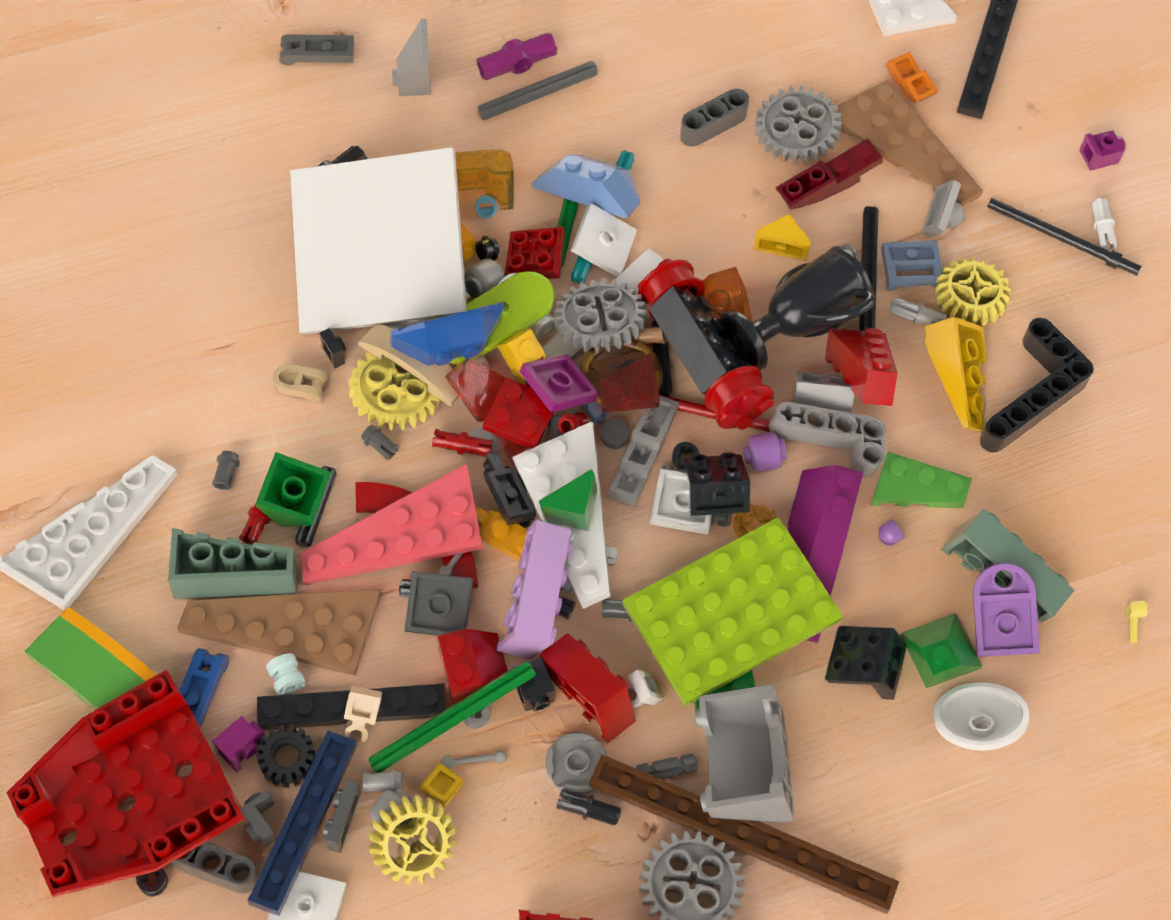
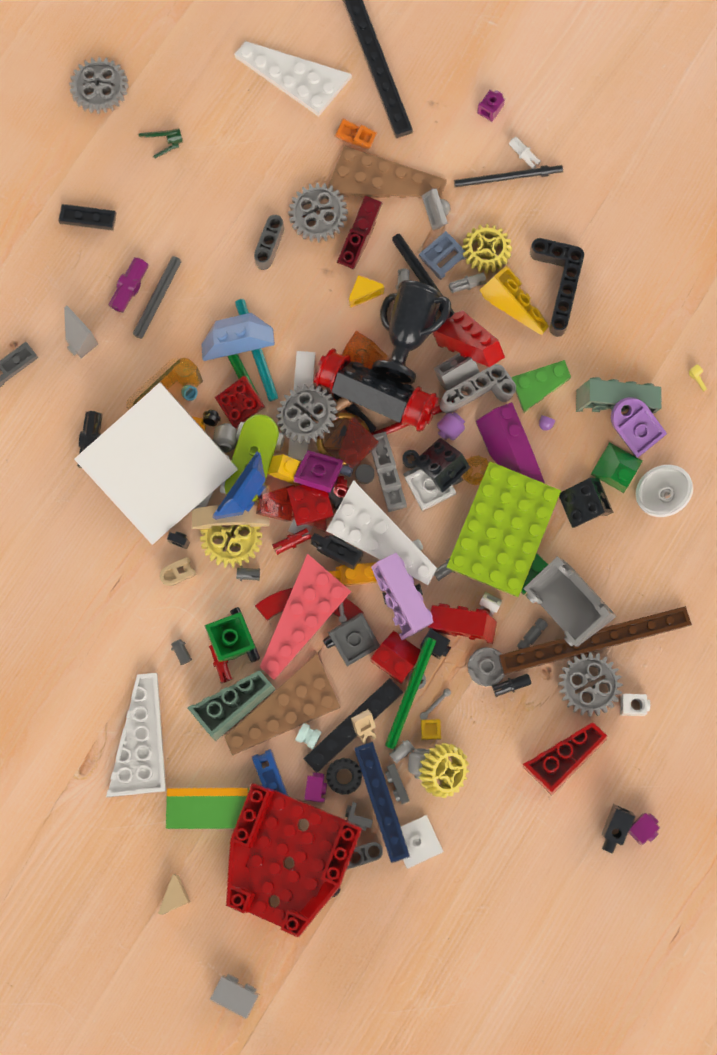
camera: 30 degrees left, 15 degrees up
green slope [539,469,598,531] -> none
white plate [571,203,637,277] -> none

